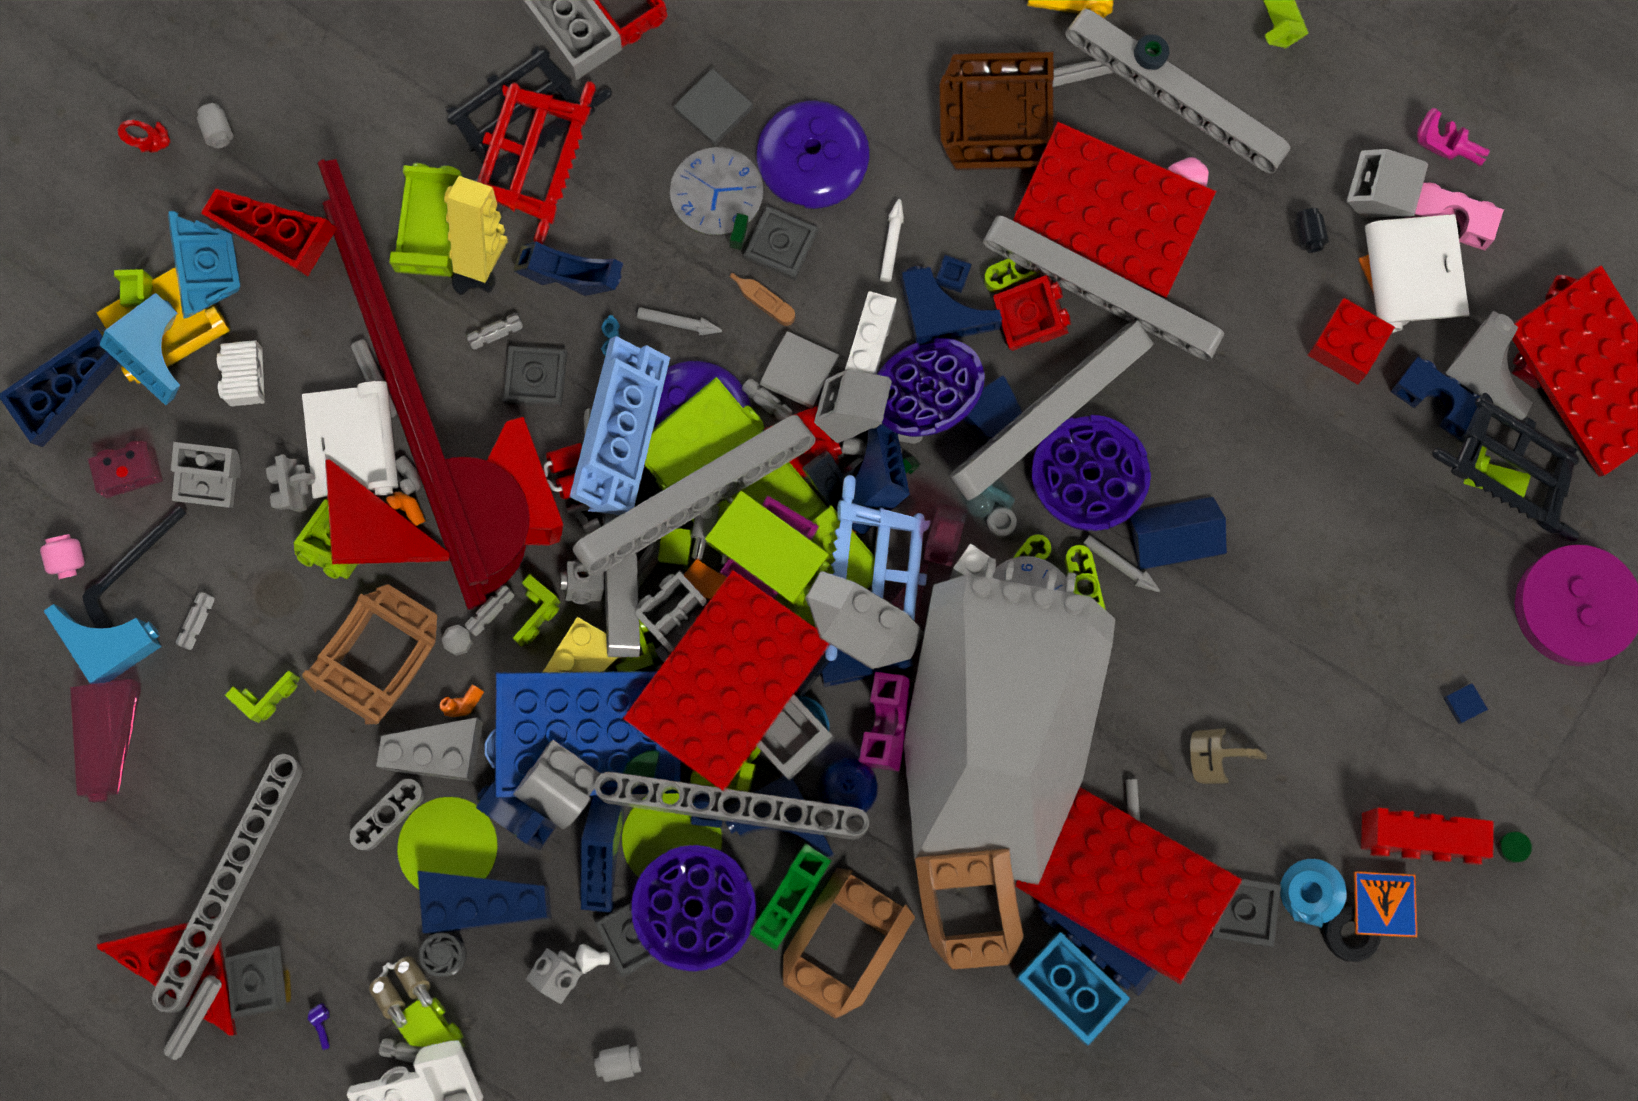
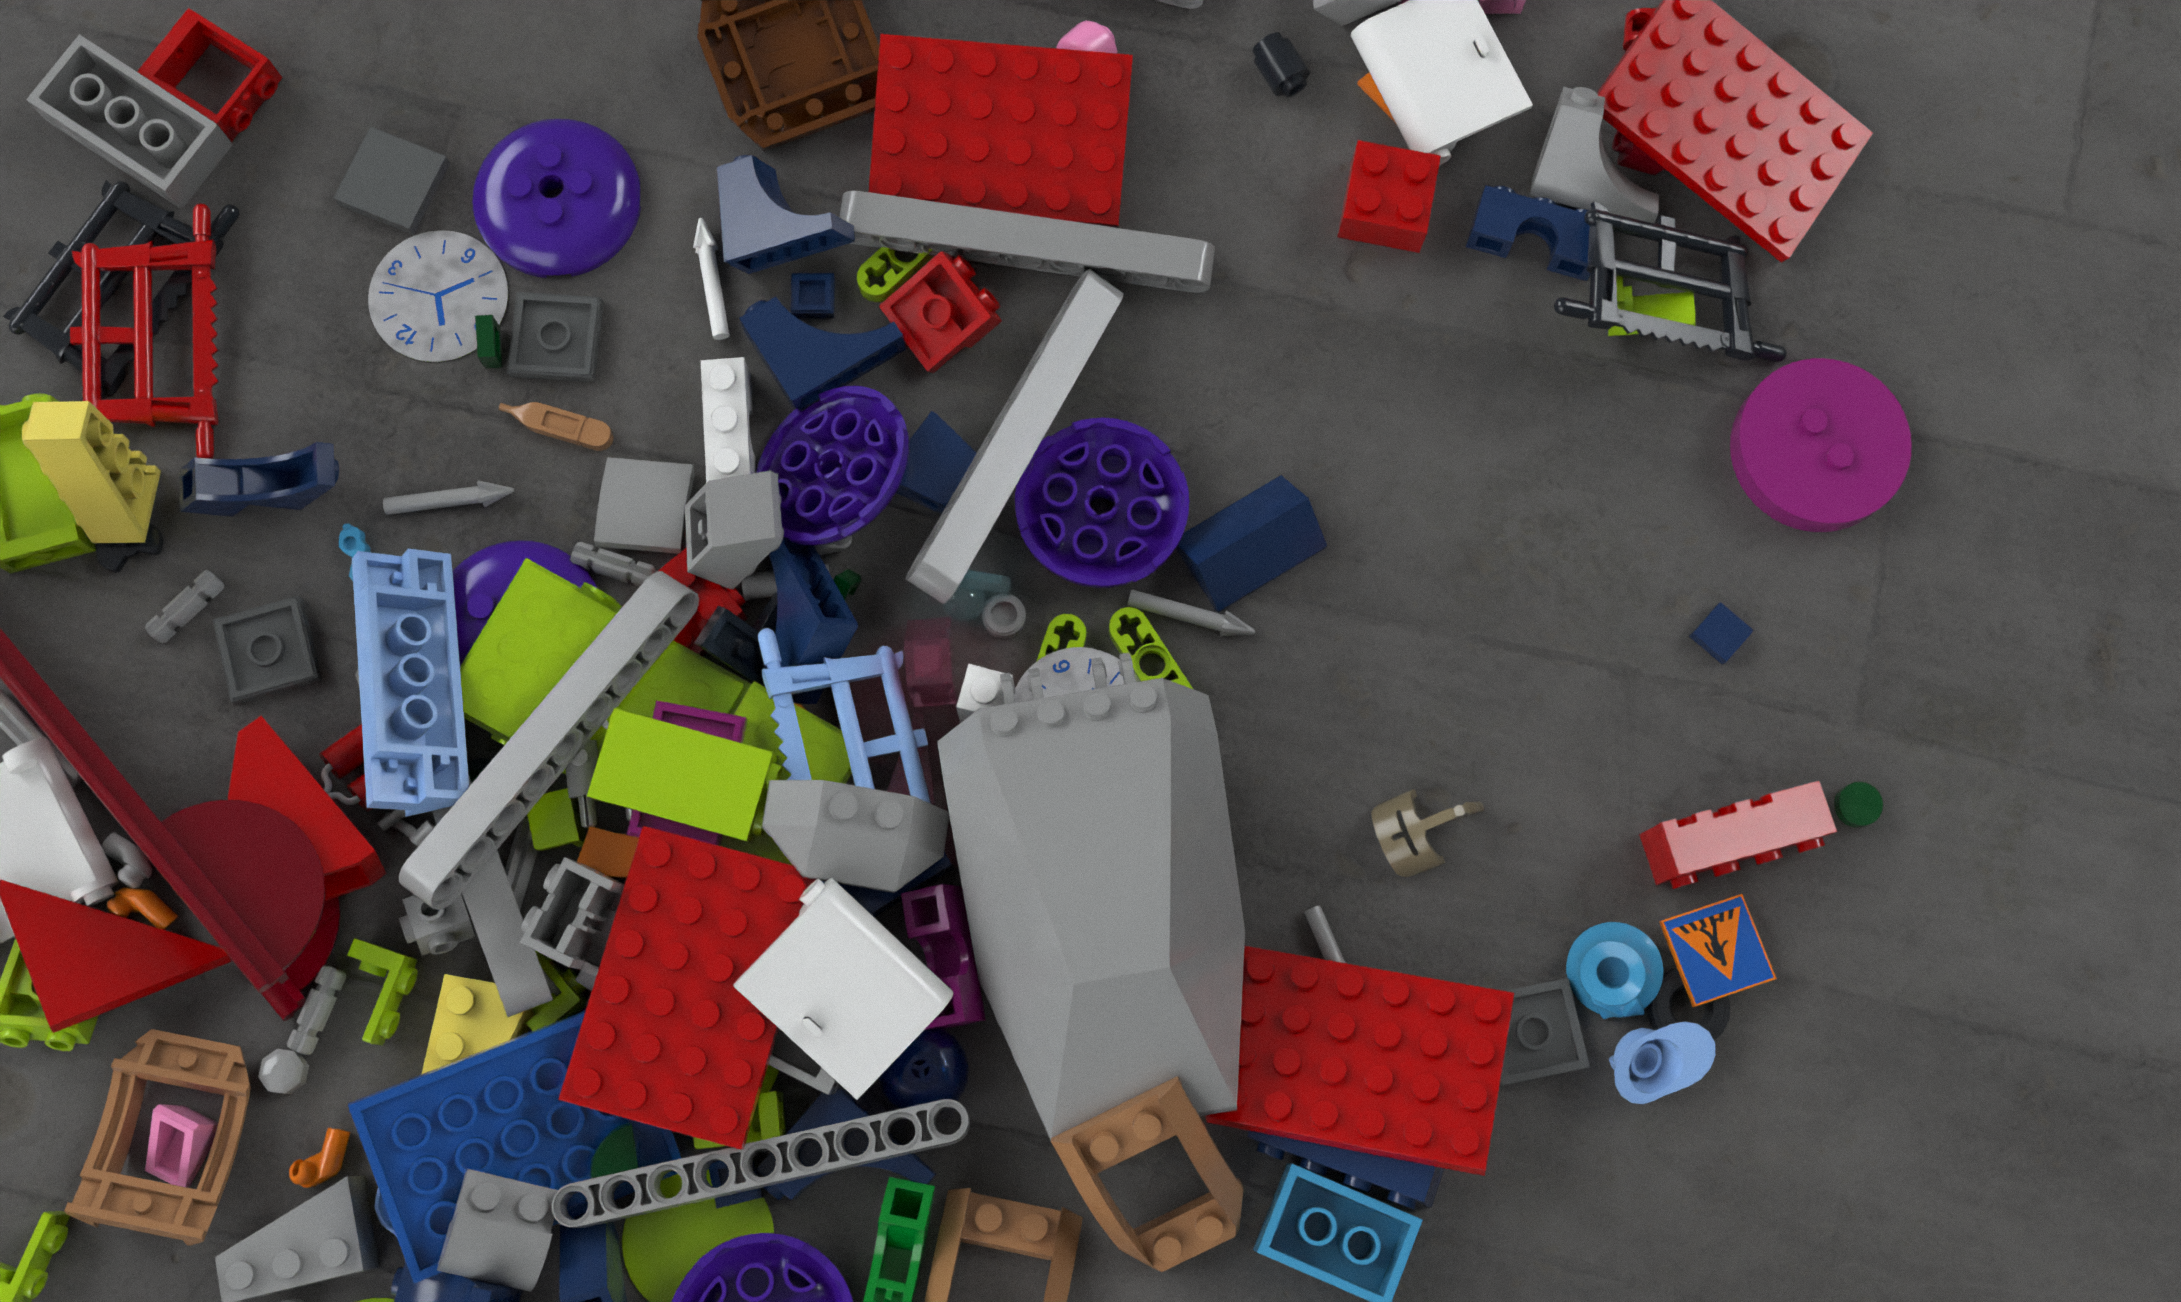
camera: 25 degrees left, 0 degrees up
none -> bright pink slope [145,1104,218,1188]
none -> arch [717,155,855,274]
none -> white door [733,878,954,1100]
none -> light blue piece [1609,1021,1716,1104]

